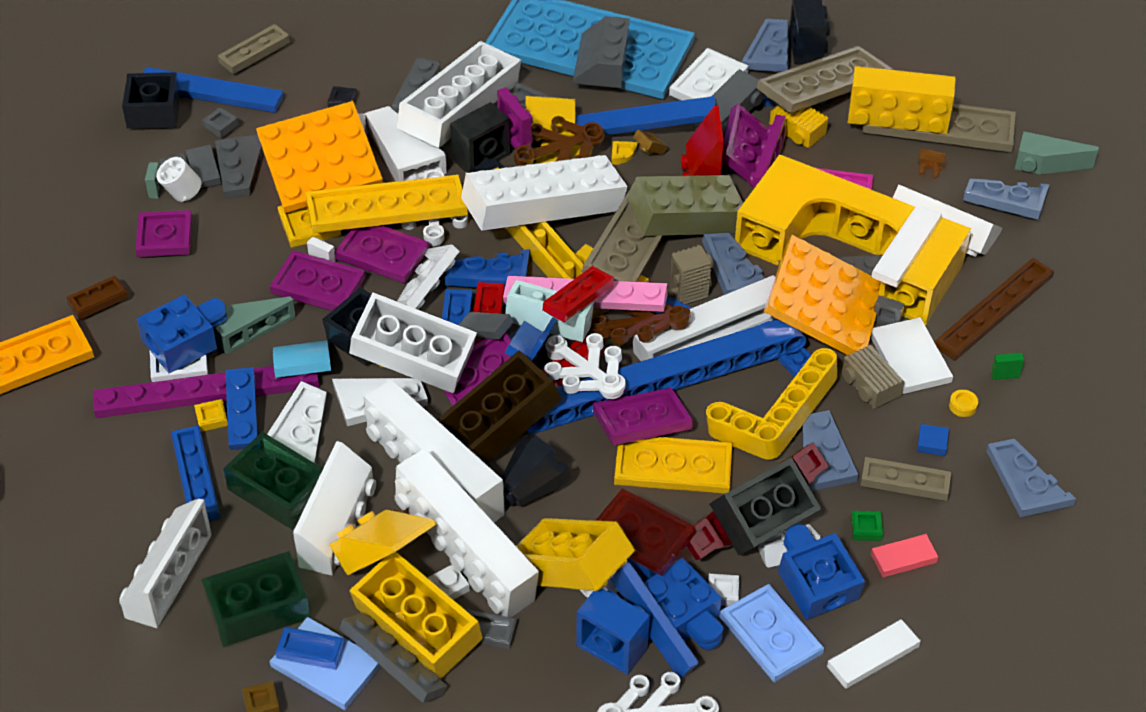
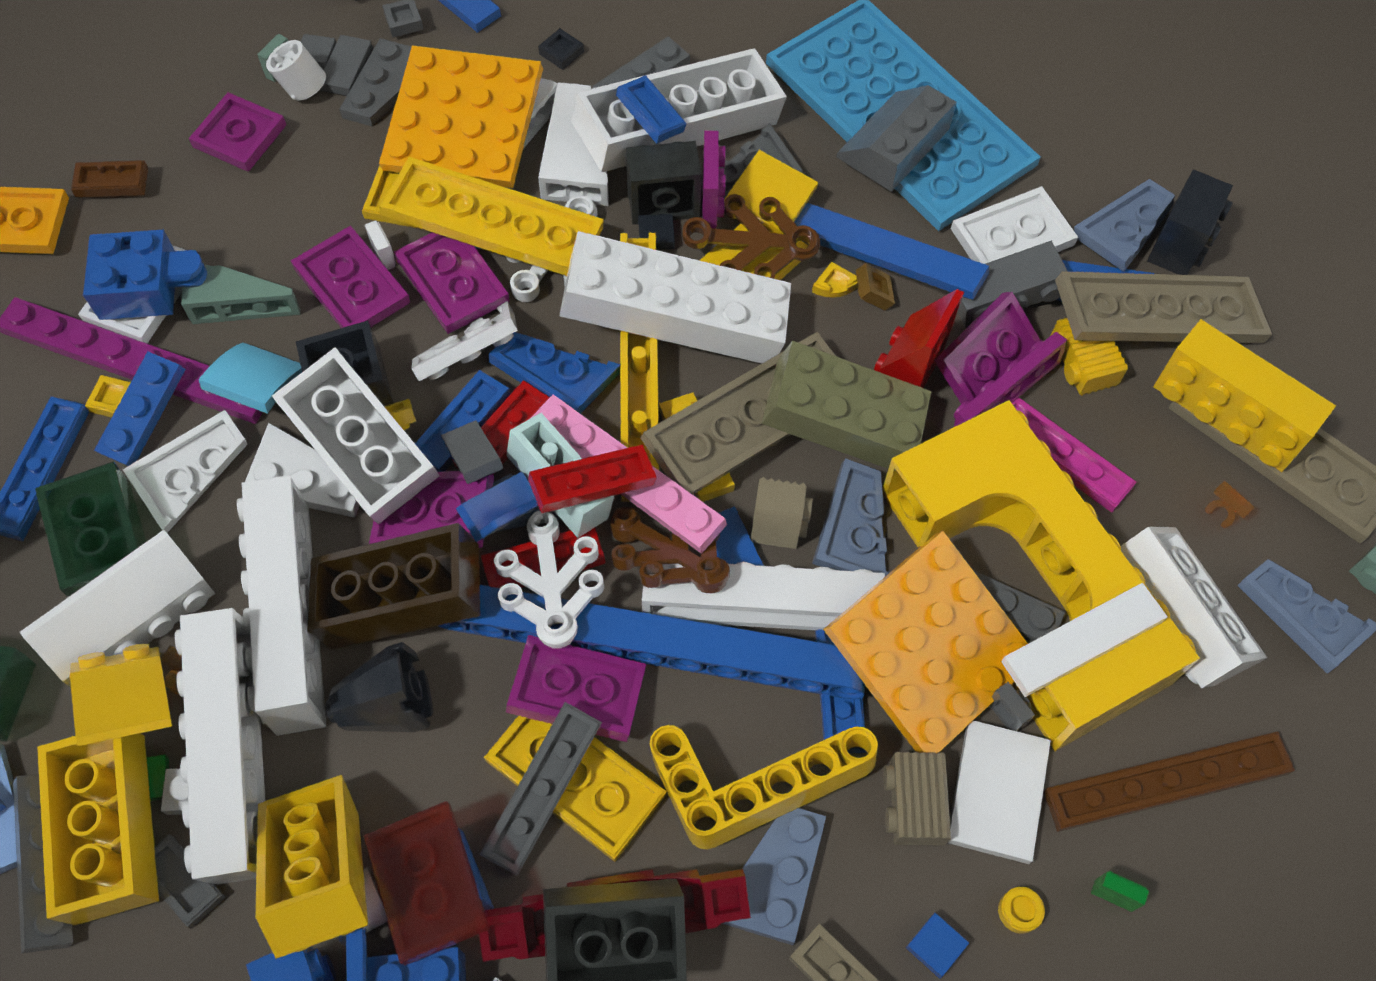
camera: 30 degrees right, 15 degrees up
none -> dark grey tile [480,702,602,876]
none -> blue tile [616,75,687,144]

